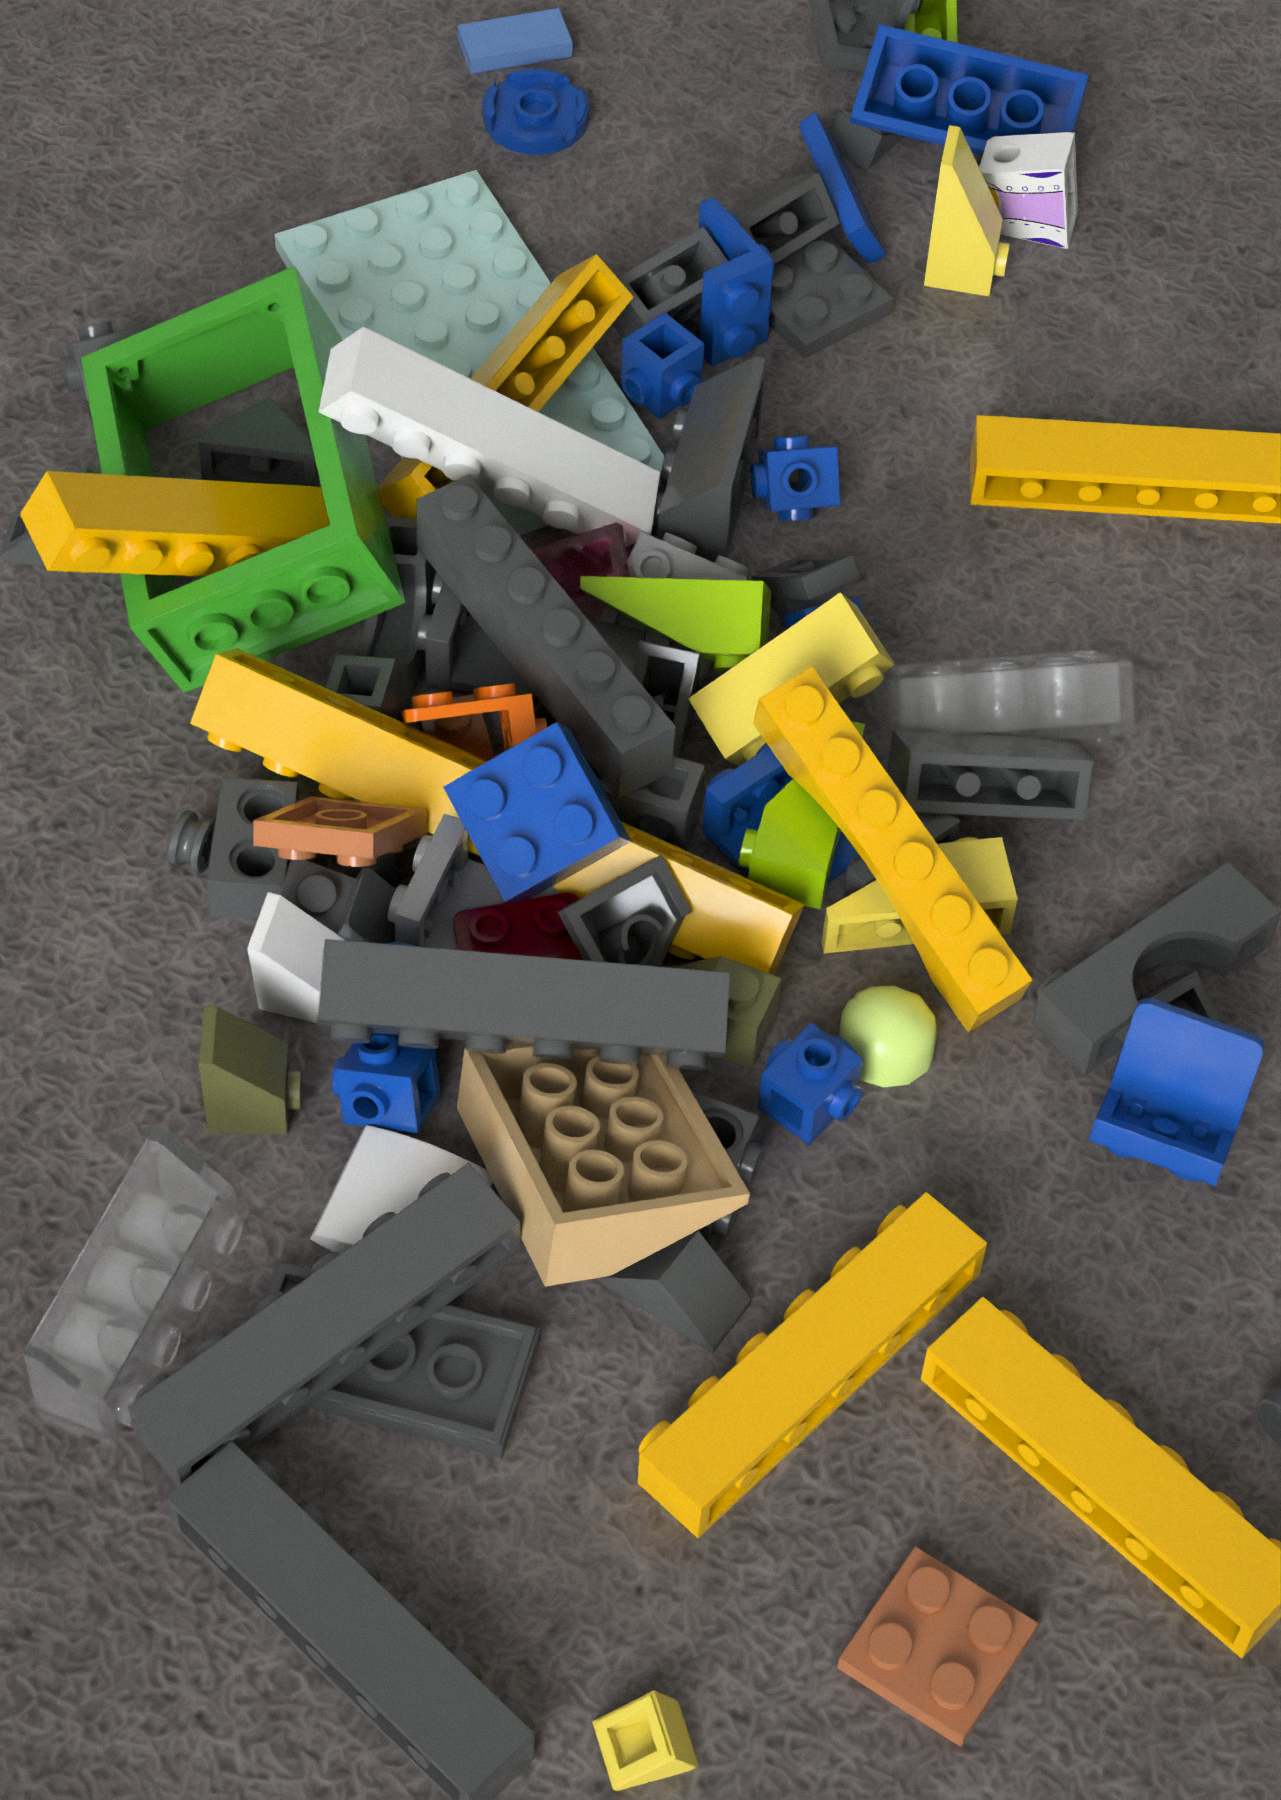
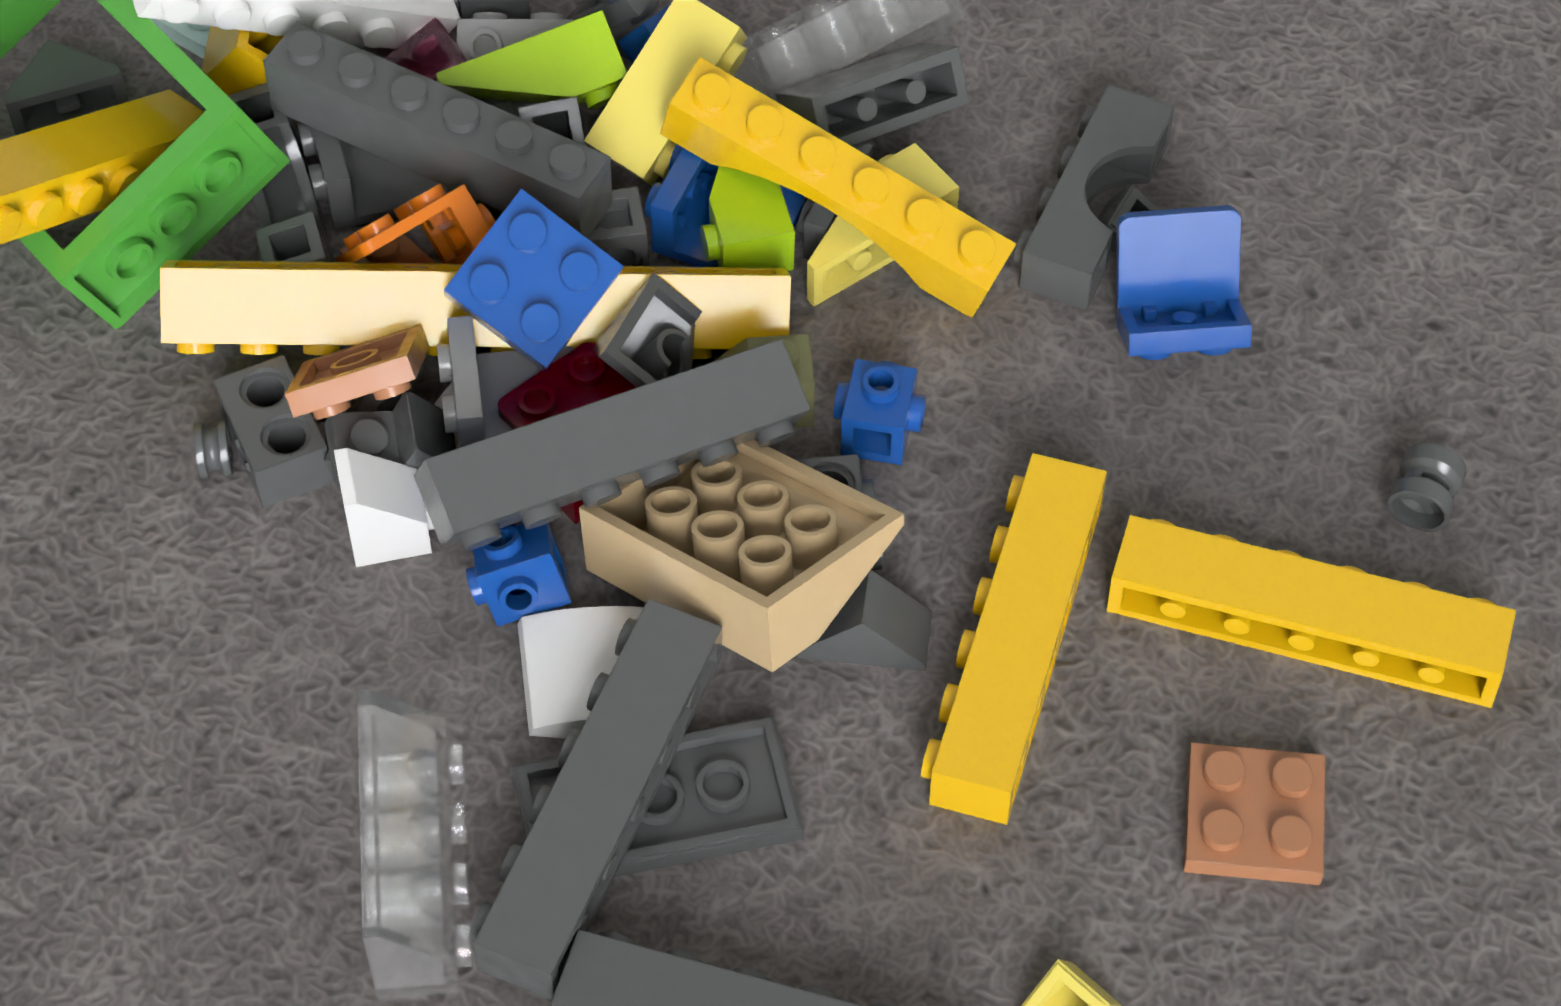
camera: 25 degrees left, 0 degrees up
olive slope [199,1006,303,1134] -> none
yellowish green hair [839,985,937,1087] -> none

